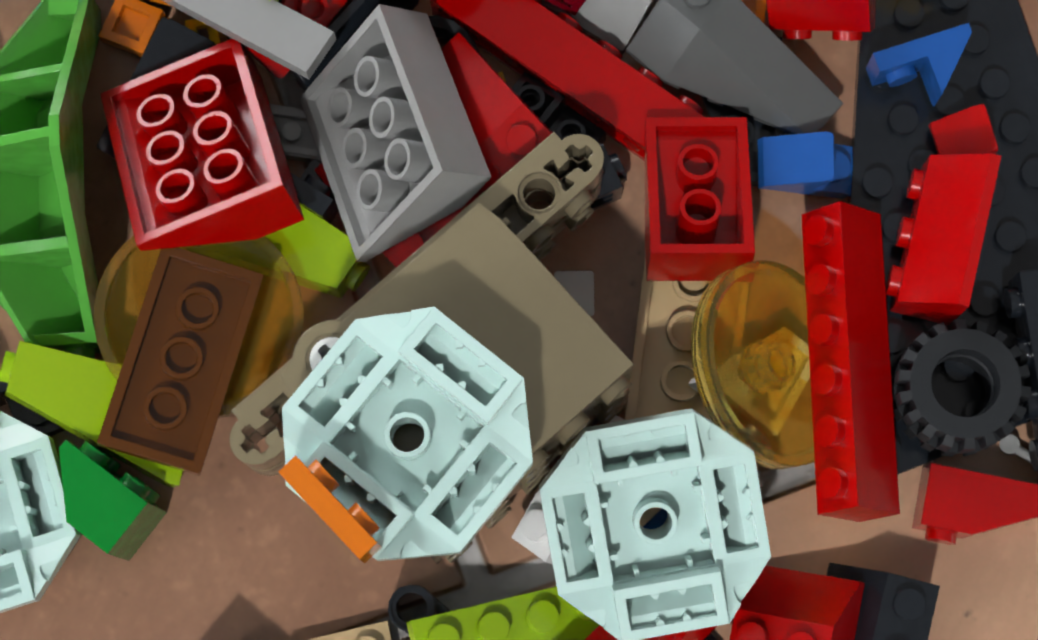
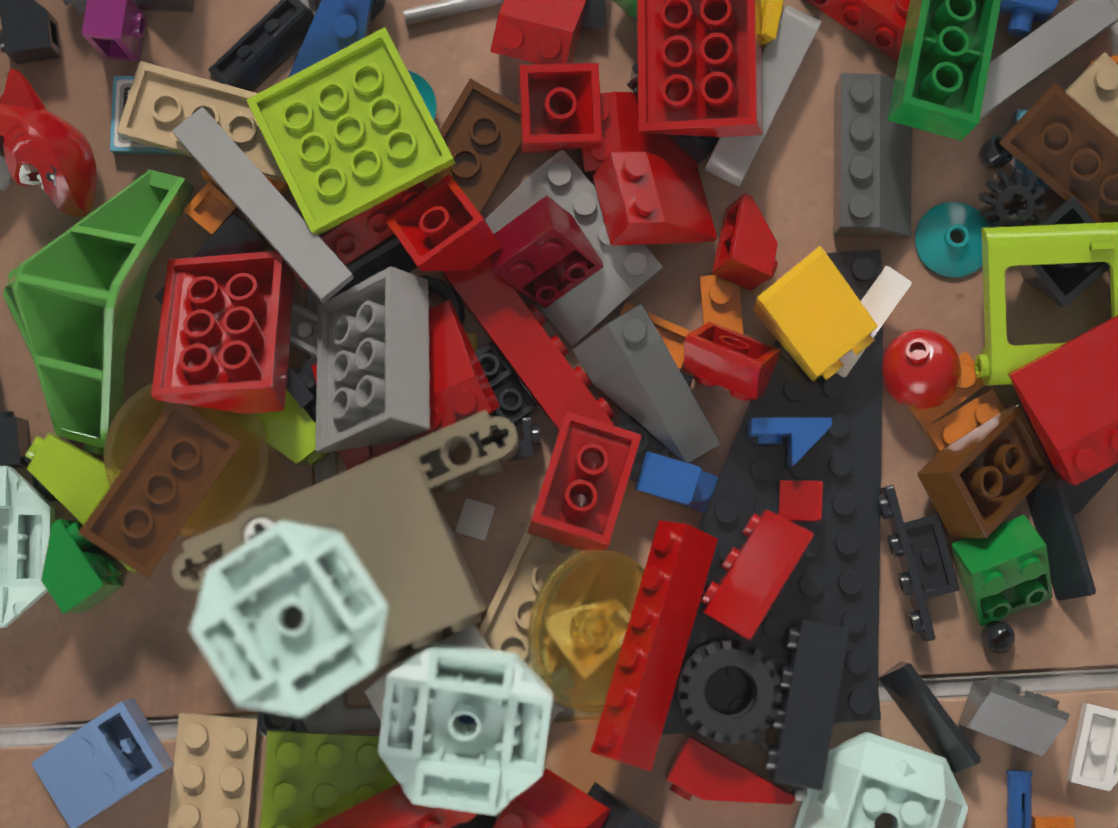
camera: 15 degrees right, 5 degrees up
orange plate [278,456,382,563] -> none

